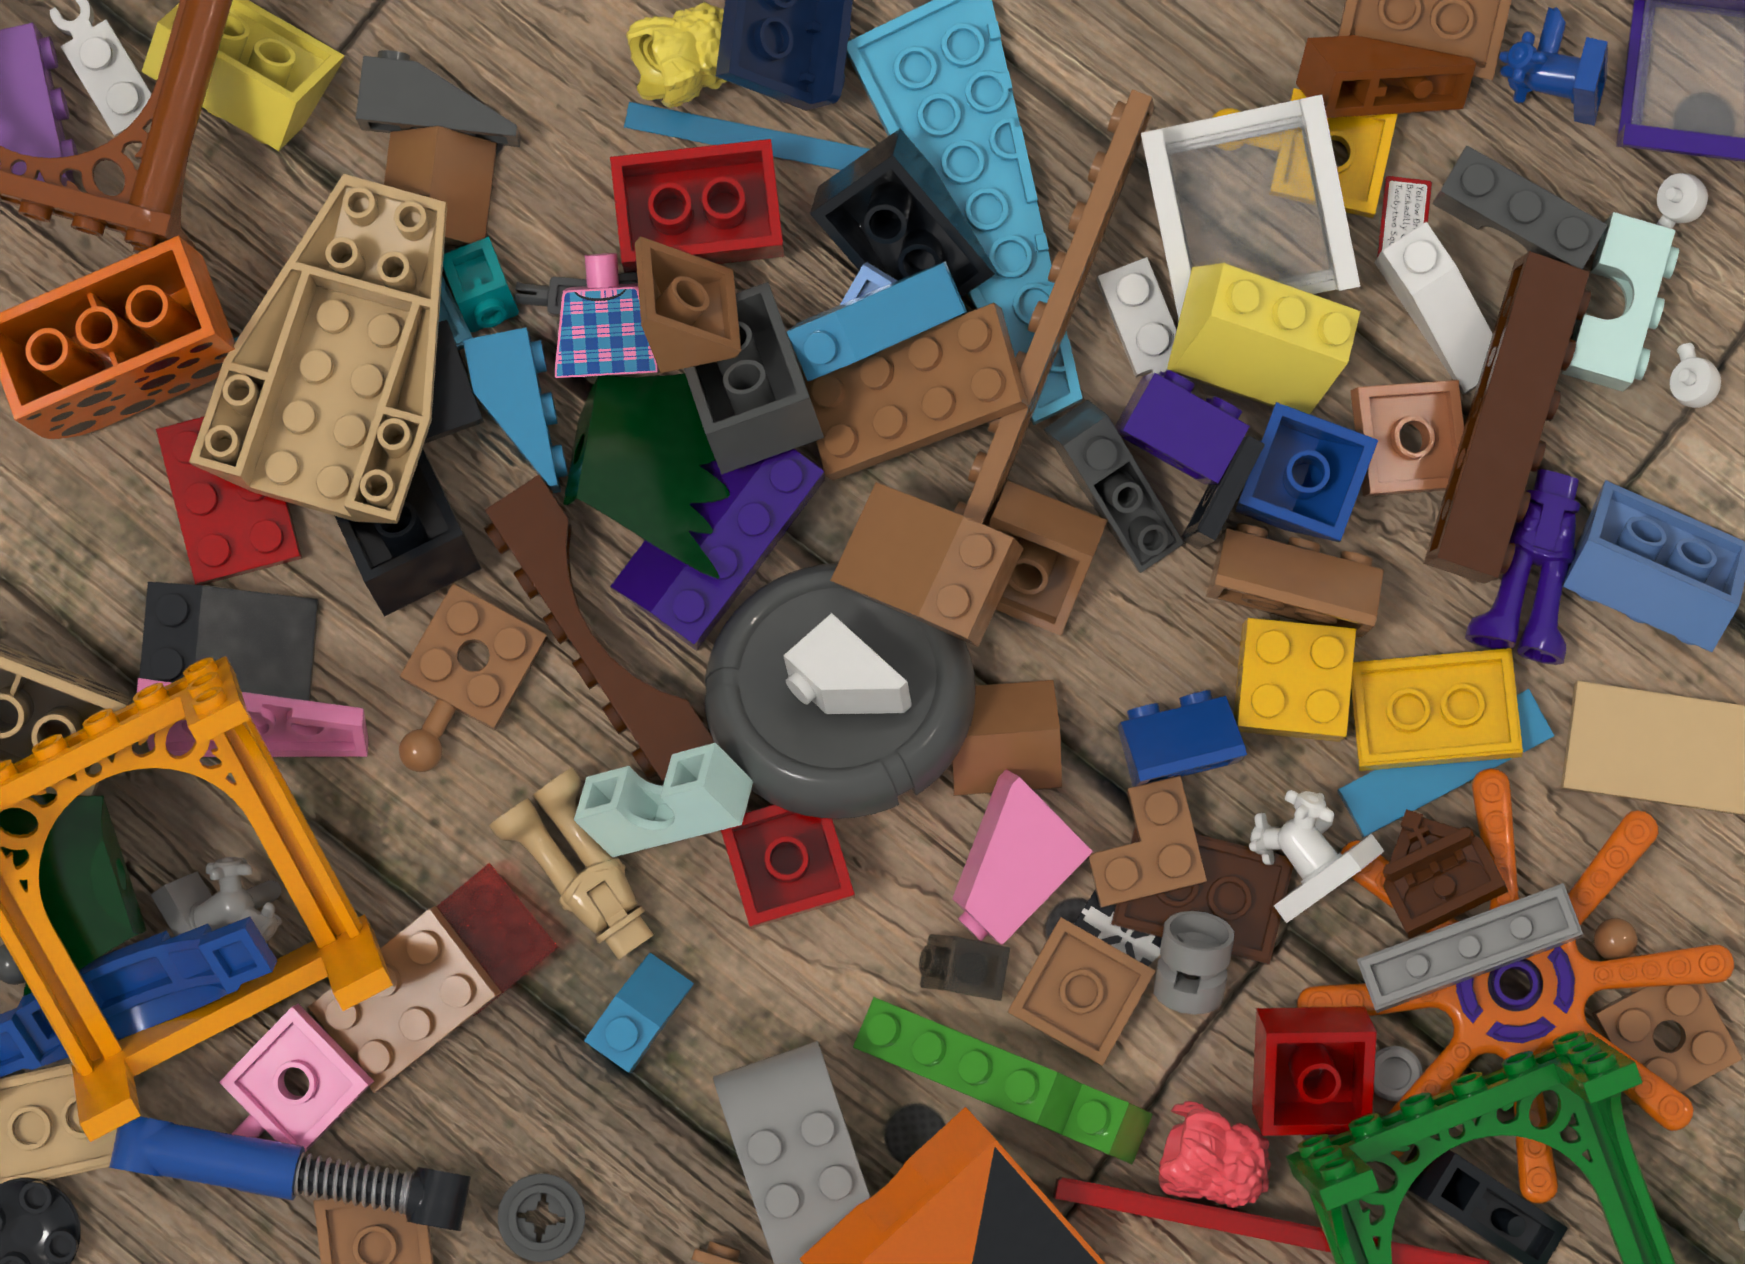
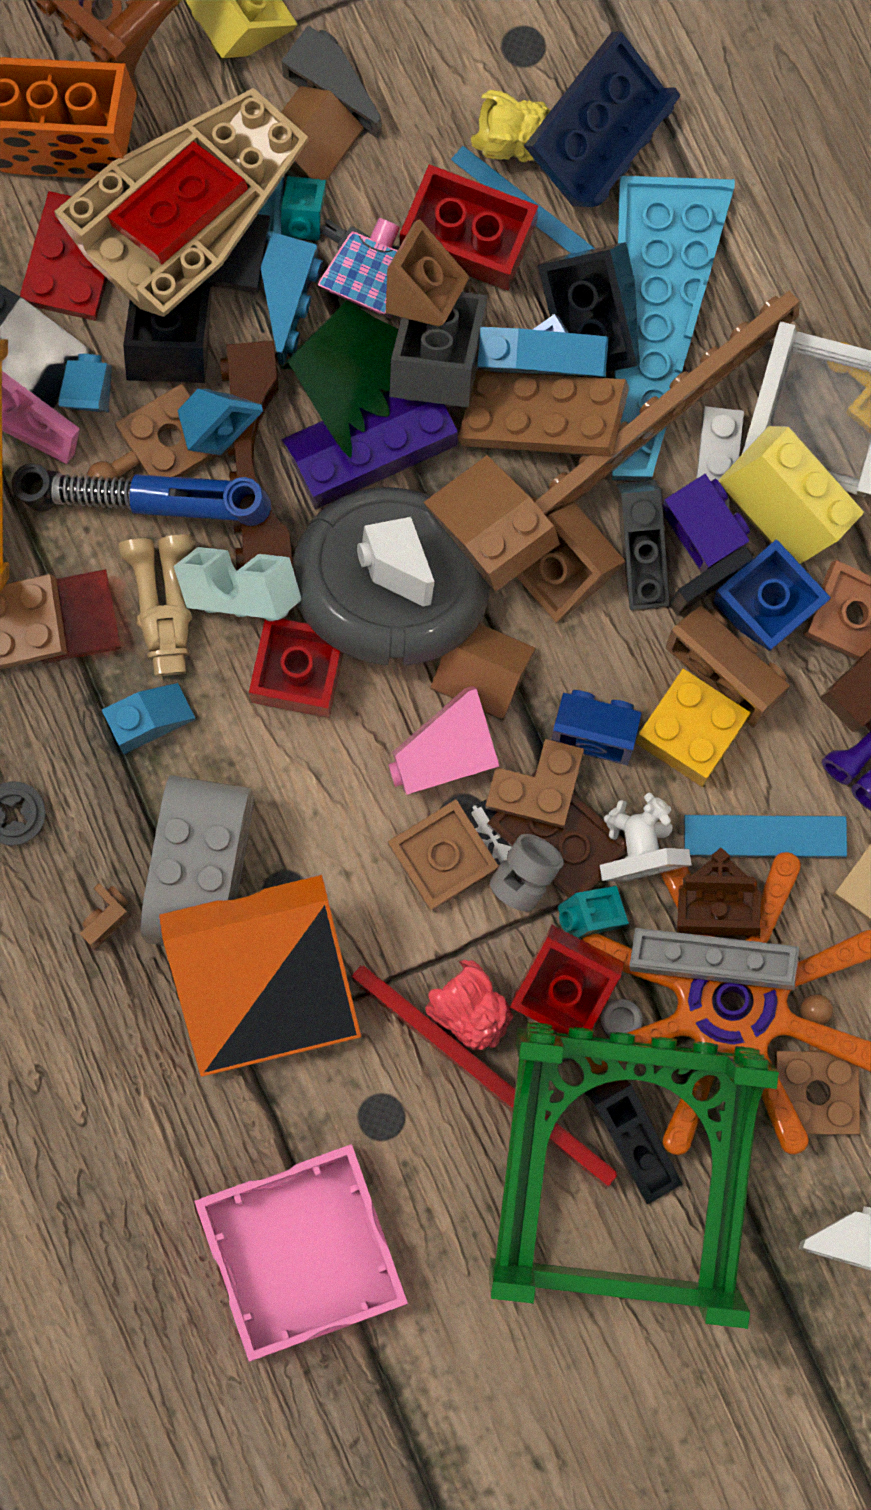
camera: 30 degrees right, 5 degrees down
bright green arch [853,997,1153,1164] -> none
clear smoke bracket [919,934,1010,1001] -> none
yellow tile [1351,648,1523,771] -> none
none -> piece [12,463,271,526]
none -> dark azure slope [59,354,112,412]
none -> red plate [107,141,248,265]
none -> dark azure slope [177,388,263,455]
none -> teal bracket [558,886,629,939]

